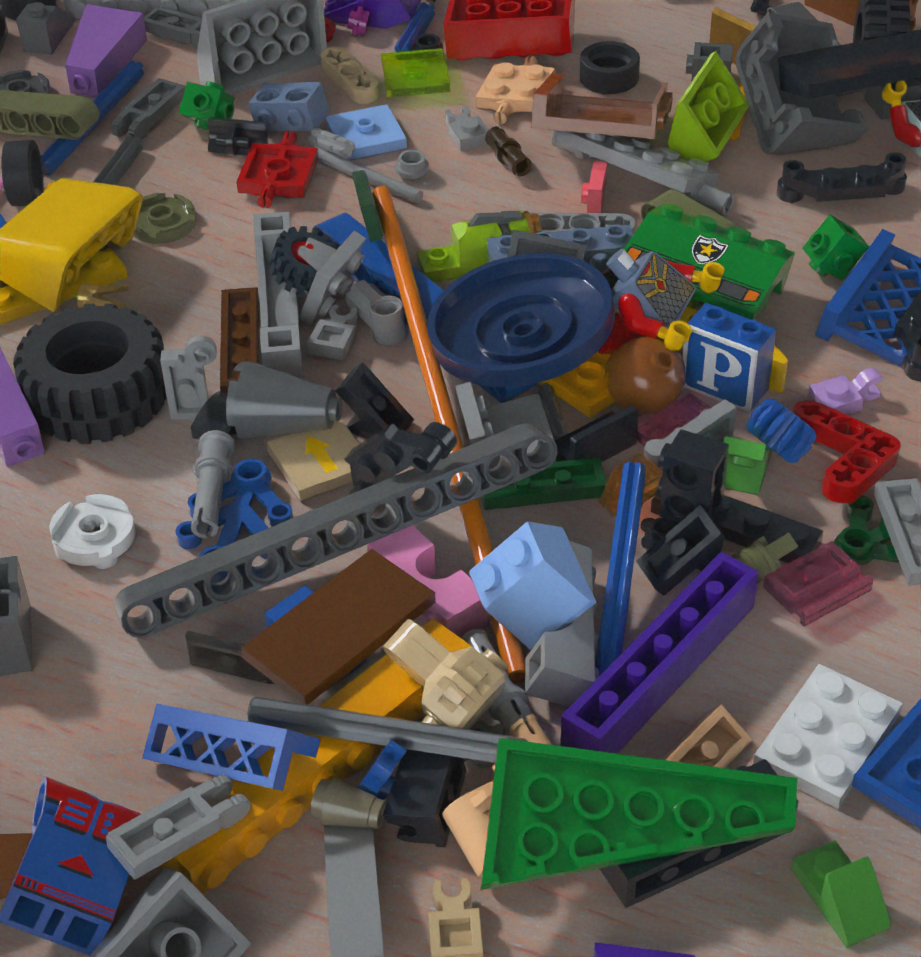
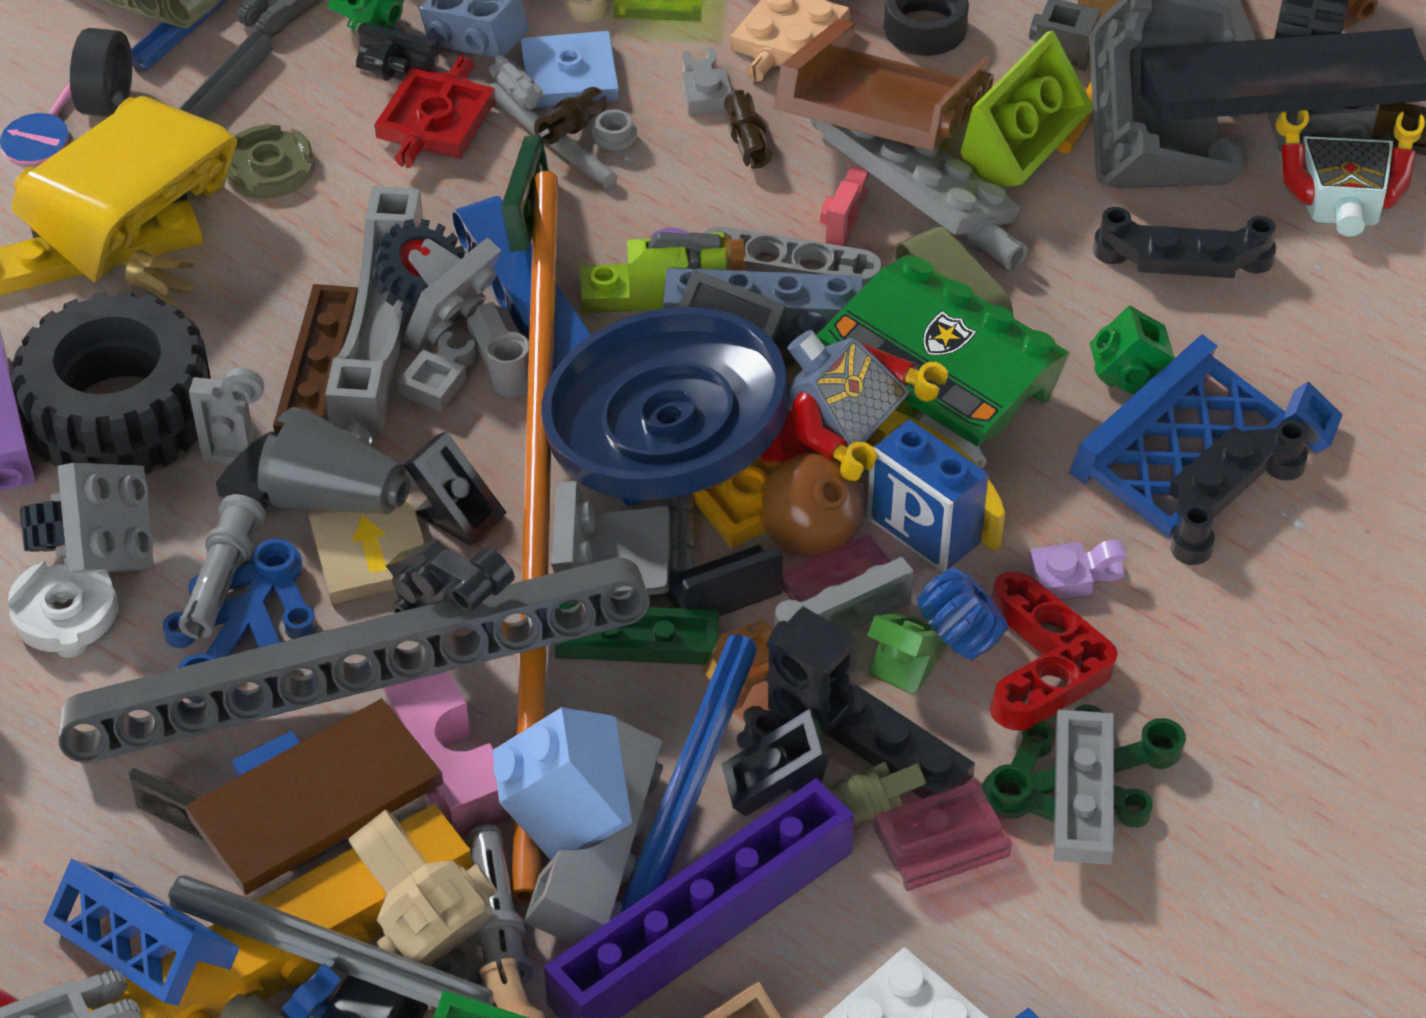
camera: 10 degrees right, 5 degrees up
none -> light grey plate [20,463,154,572]
none -> dark brown pin [534,86,607,145]

